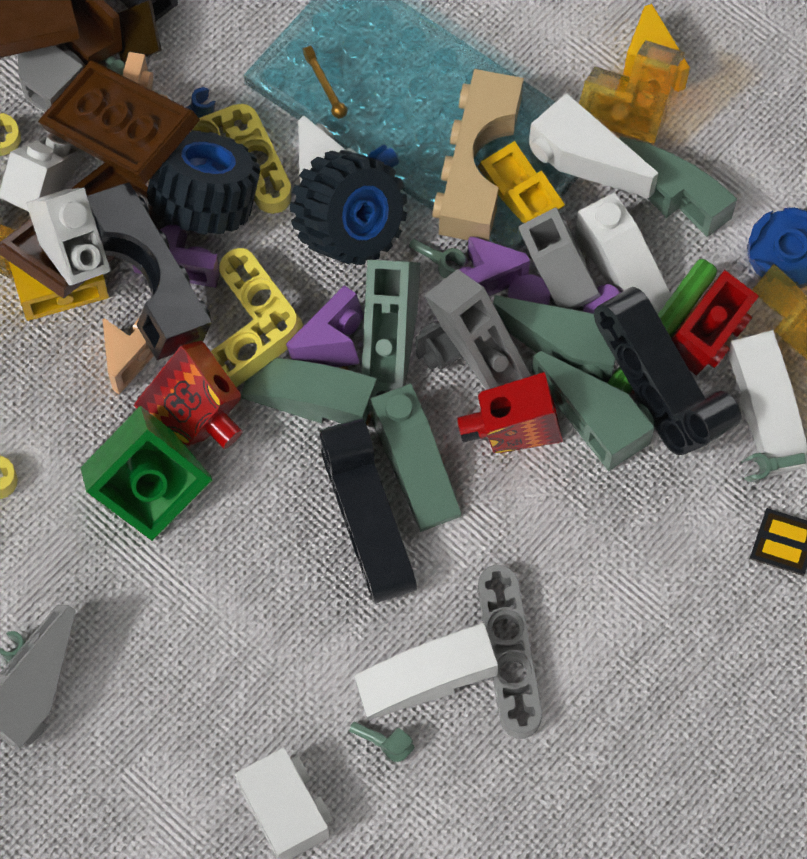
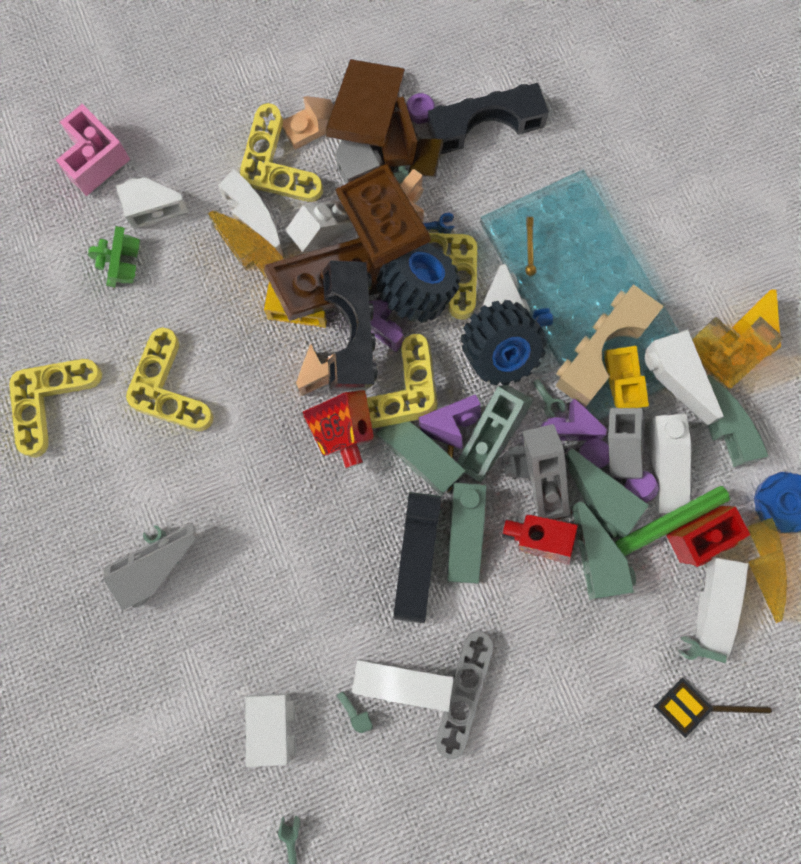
camera: 25 degrees right, 10 degrees up
white slope [26,188,111,285] -> none
green slope [80,406,212,541] -> none
black beam [594,287,742,455] -> none

